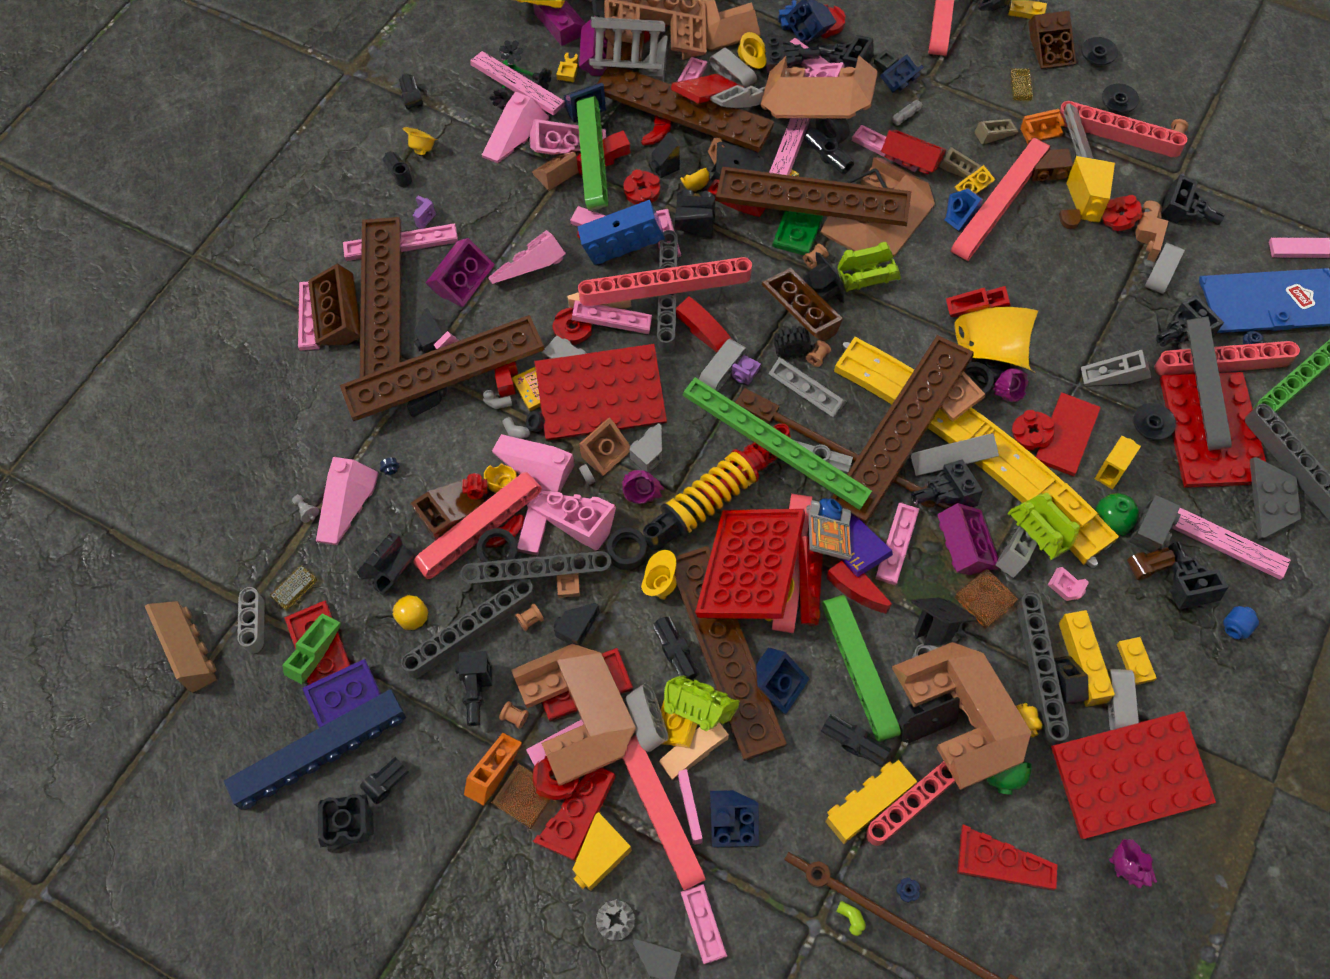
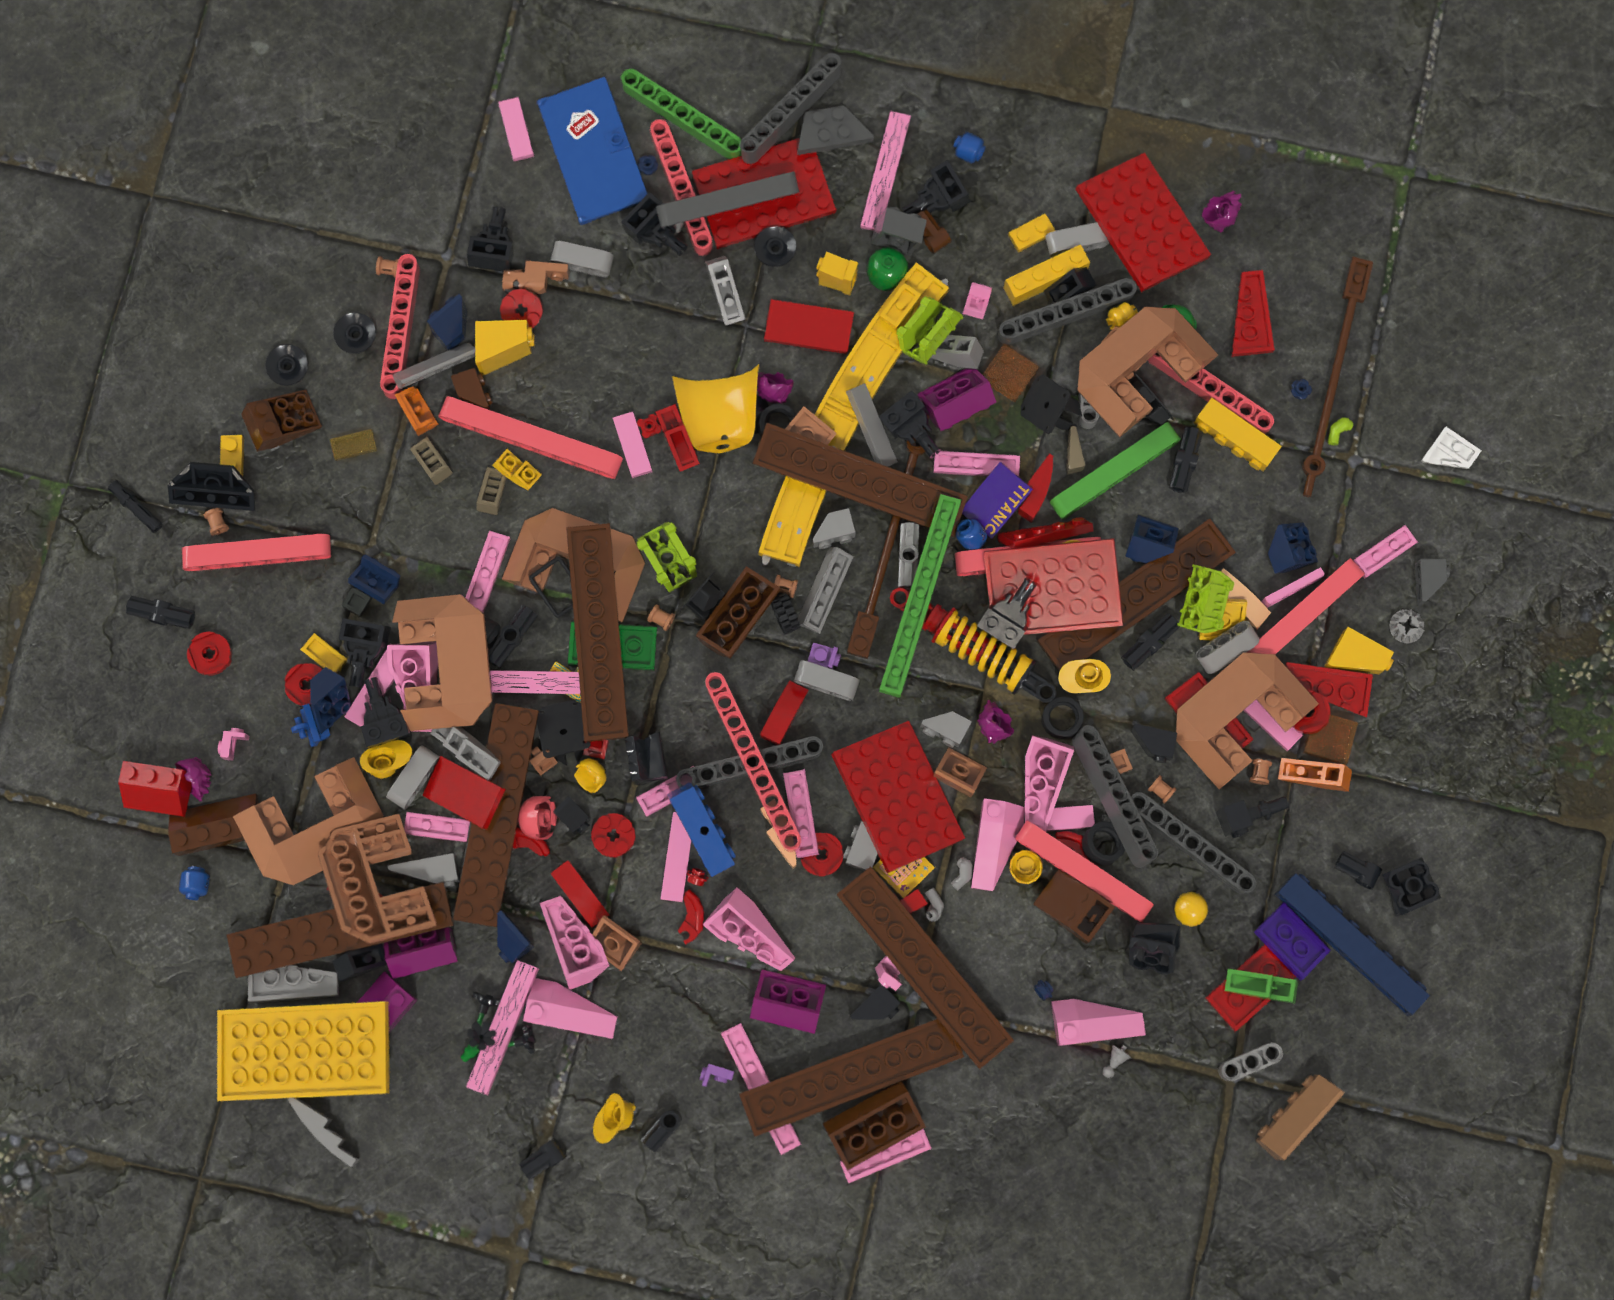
camera: 110 degrees left, 15 degrees up
tile [269,565,317,610] -> none
red gear [462,473,488,500] -> none
black tile [526,411,545,432] -> none
yellow plate [556,53,578,82] -> none
bright green beam [577,96,608,211] -> none
light grey tile [579,464,596,485] -> none
light grey fence [589,17,665,72] -> none
flag [806,500,851,560] -> none
red slope [881,130,947,174] -> none
light grey axle [891,100,922,126] -> none
blue slope [944,188,983,231] -> none
red plate [1012,410,1055,450] -> none
reddish brown tile [1059,209,1081,229] -> none
none -> yellow tile [300,633,347,674]
none -> dark blue slope [427,294,468,351]
none -> coral cylinder [518,796,557,840]
none -> bright pink tile [613,412,652,478]
none -> red plate [637,414,662,438]
none -> red piece [678,890,704,945]
none -> light grey slope [813,508,855,549]
none -> brick [977,578,1037,649]
none -> dark tan slope [1066,426,1085,475]

